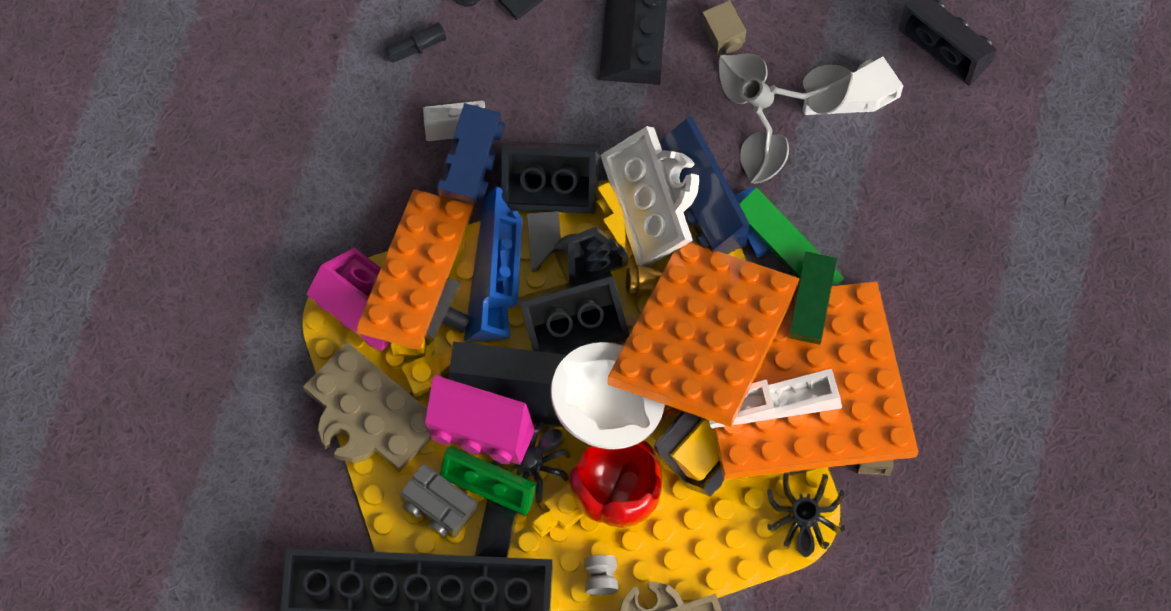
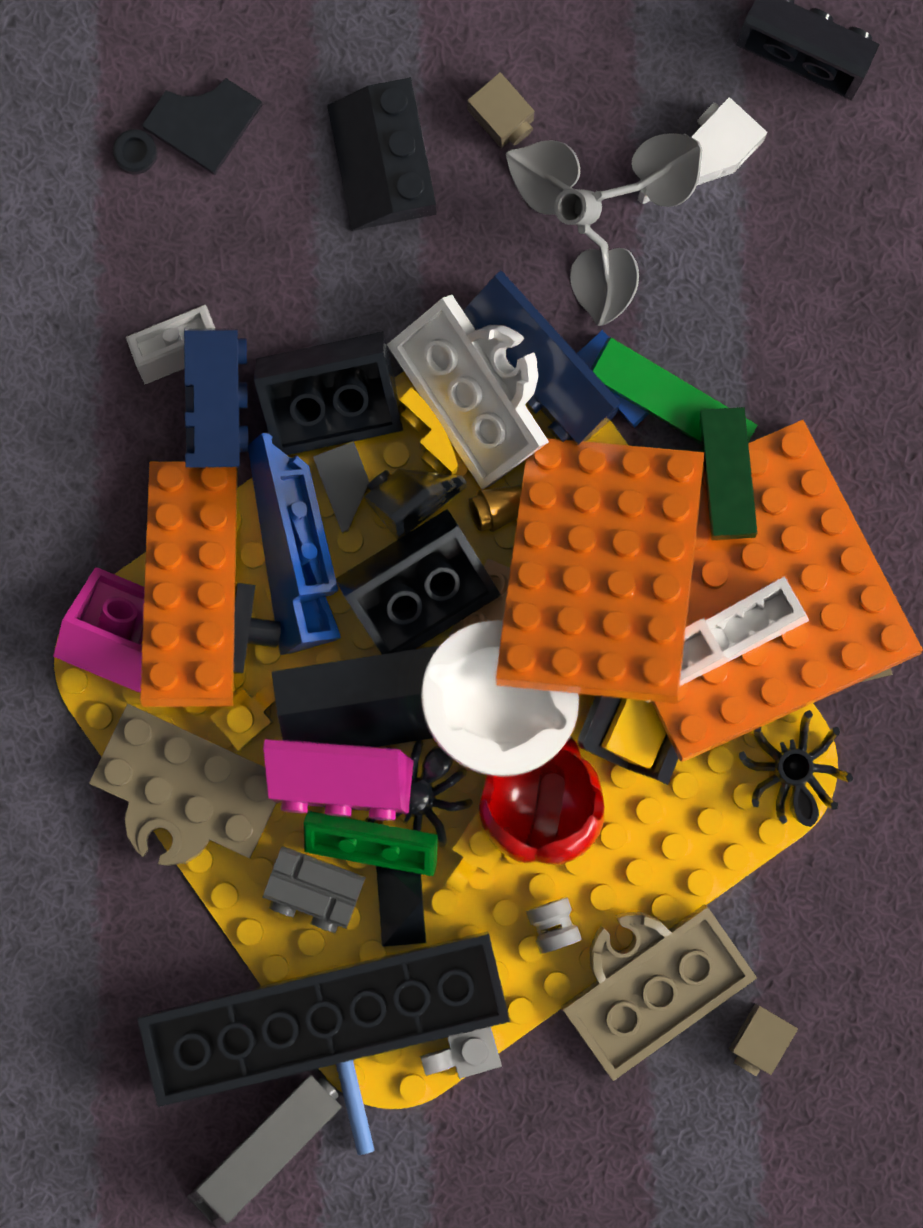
camera: 20 degrees left, 15 degrees up
black axle [385,22,446,63] -> none

